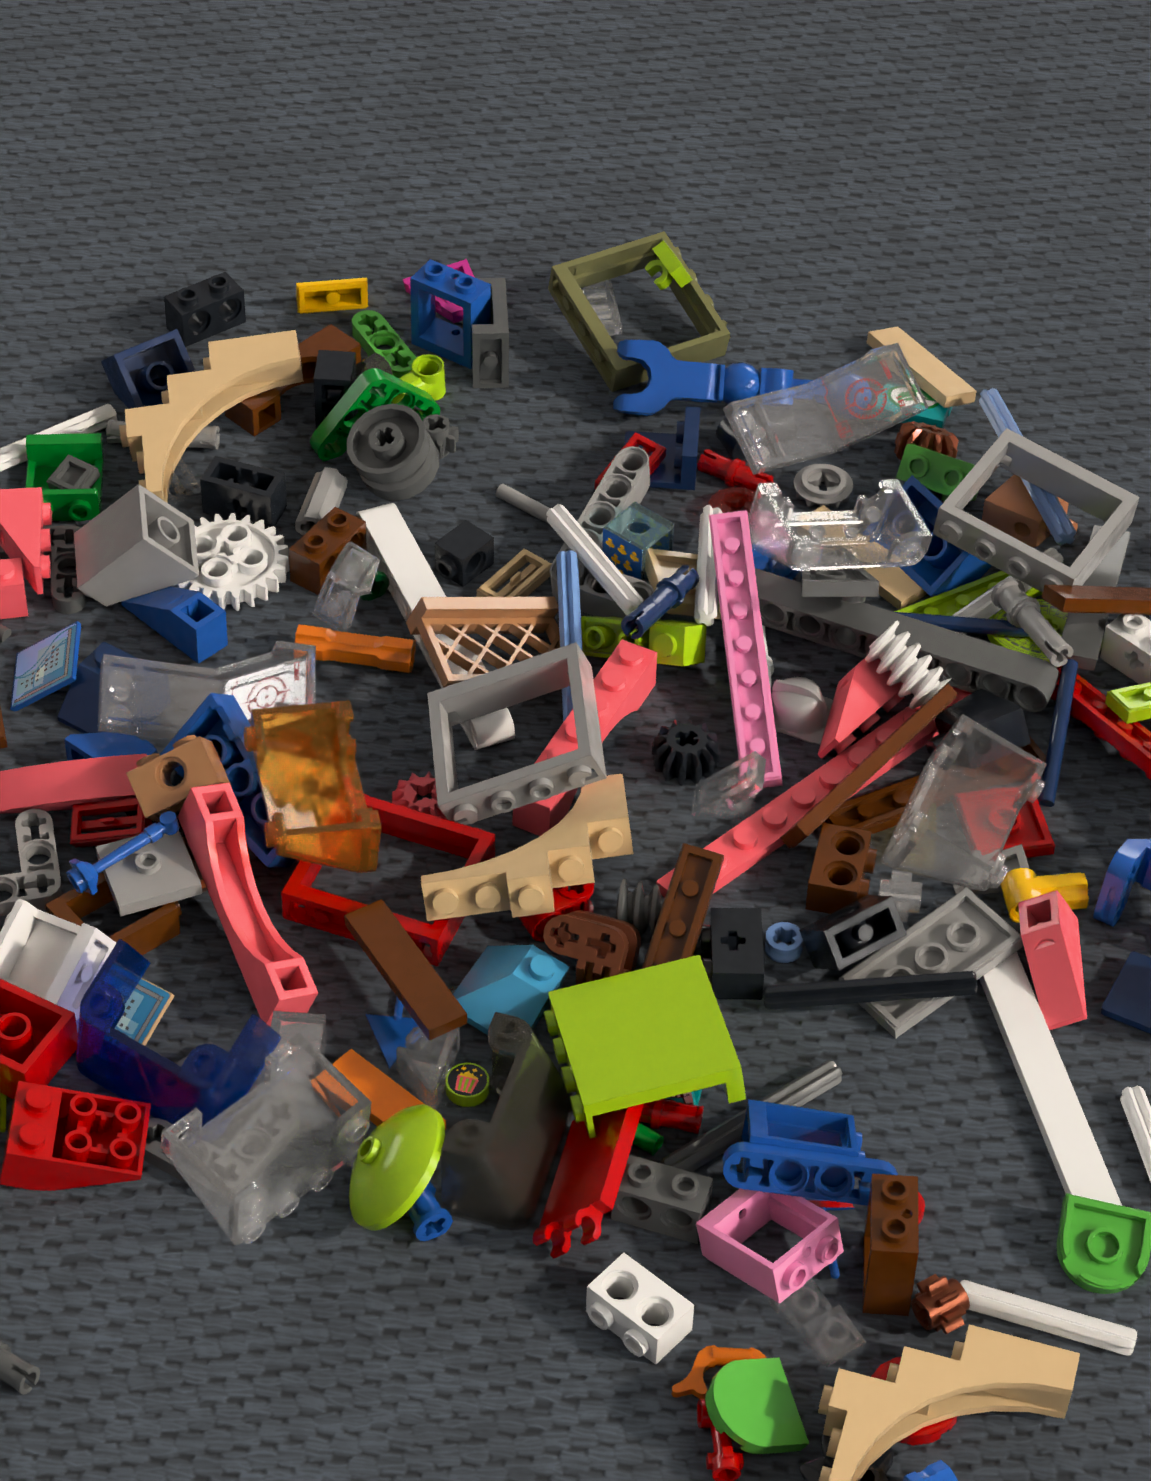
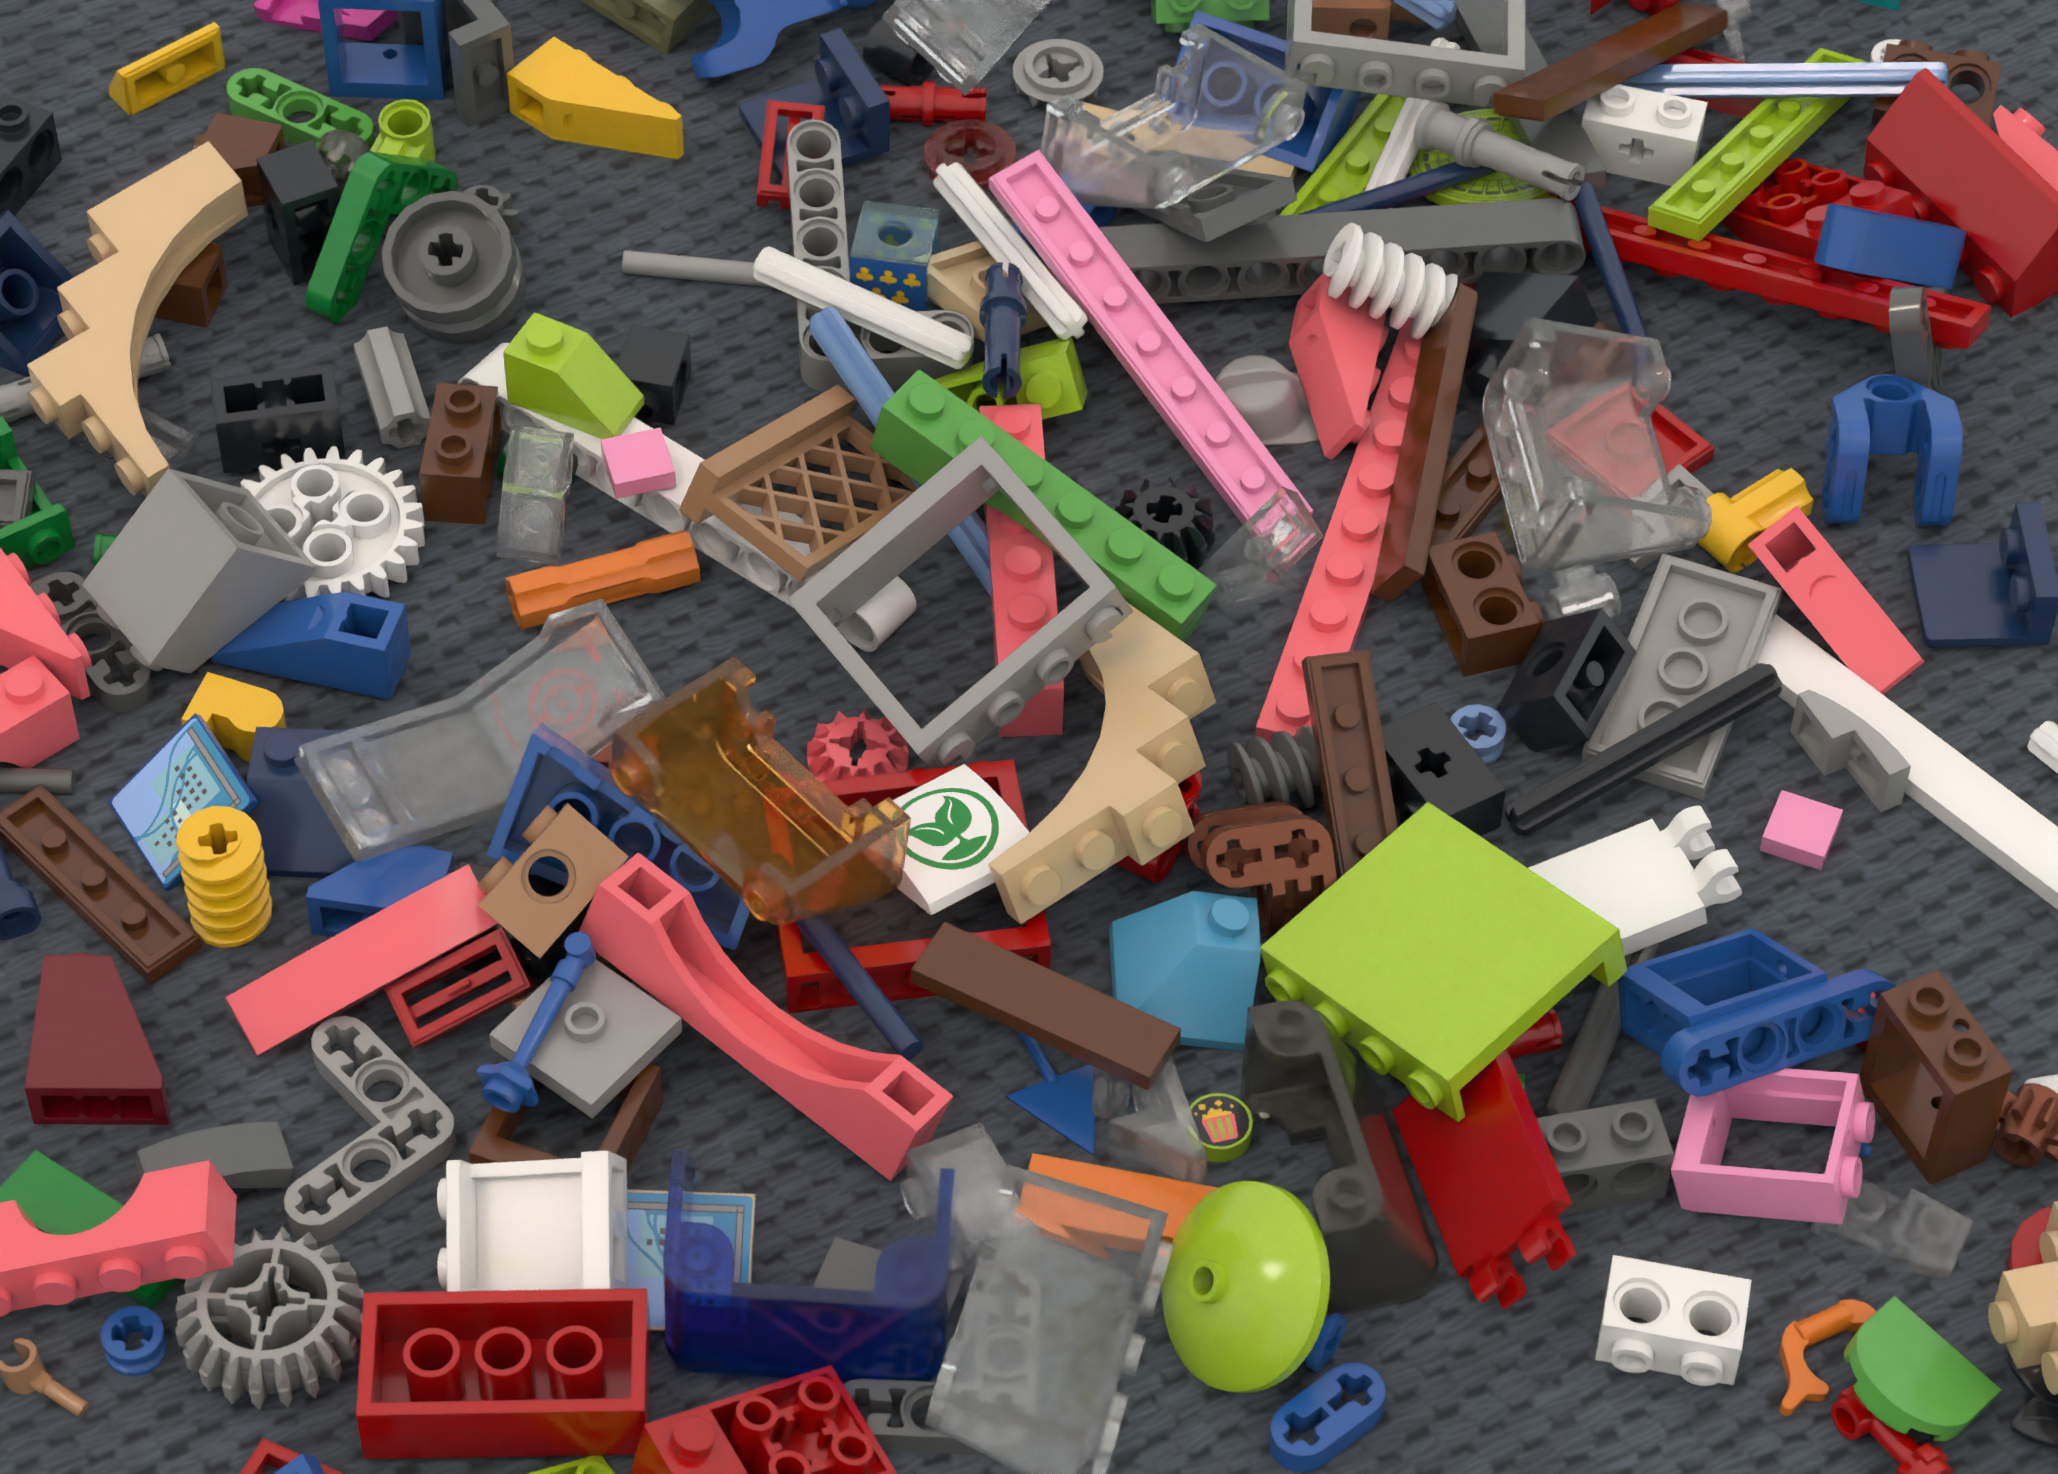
camera: 30 degrees left, 5 degrees up
tan tile [477,549,552,597] -> none
none -> yellow piece [176,806,273,948]
none -> yellow leg [181,672,287,763]
none -> lime slope [503,312,644,439]
none -> yellow slope [507,37,684,159]
none -> bright pink tile [600,427,676,499]
none -> dark blue bar [758,859,924,1060]
none -> slope [854,764,1029,915]
none -> bright green arch [870,369,1217,642]
none -> blue beam [1269,1362,1386,1472]
none -> white tile [1528,806,1742,956]
none -> bright pink tile [1760,790,1843,870]
none -> light grey slope [1790,690,1911,812]

